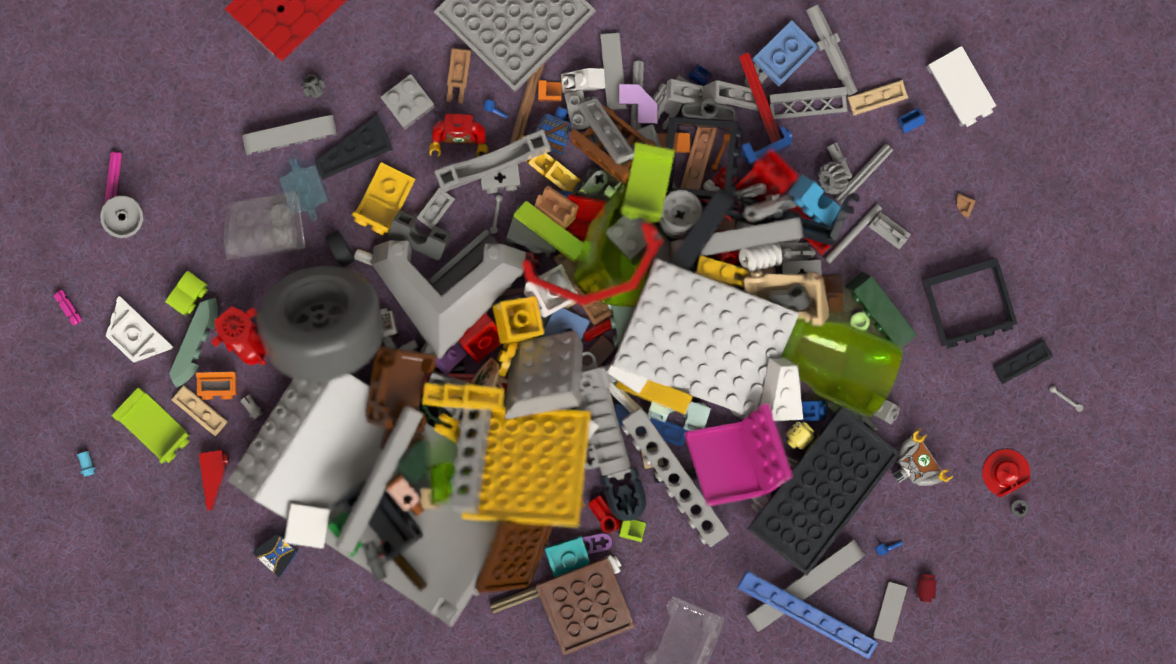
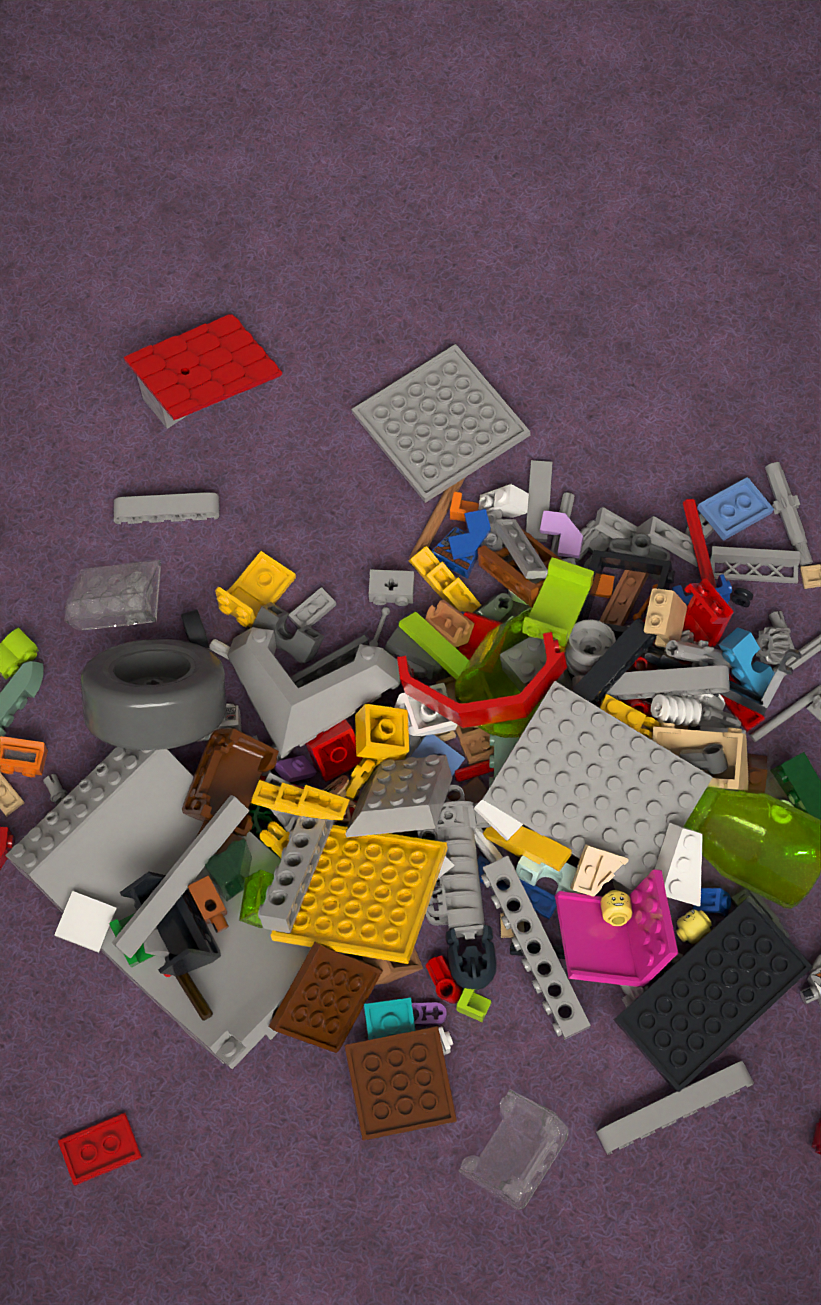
camera: 15 degrees right, 20 degrees down
red helmet [211,307,266,365] -> none
black torso [253,533,298,578] -> none
clear light blue plate [279,158,329,222] -> none
dark grey gear [301,74,326,98] -> none
black wing [315,114,393,180] -> none
dark grey pin [362,541,387,582] -> none
light grey brick [381,74,435,130] -> none
tan plate [420,488,440,509] -> none
red torso [429,114,489,157] -> none
light grey arch [435,130,551,193] -> none
medium nougat hinge [447,48,471,104] -> none
blue hand [483,100,508,119] -> none
dark tan axle [490,586,539,613] -> none
clear blue slope [688,64,713,86] -> none
plate [737,570,878,659] -> none
light grey bracket [866,394,900,424] -> none
light grey tile [873,581,907,643] -> none
blue hand [875,541,903,555] -> none
none -> blue tile [448,509,491,560]
none -> wing [570,844,629,897]
none -> light yellow head [600,890,633,926]
none -> tan panel [644,588,687,647]
none -> black bush [731,588,753,607]

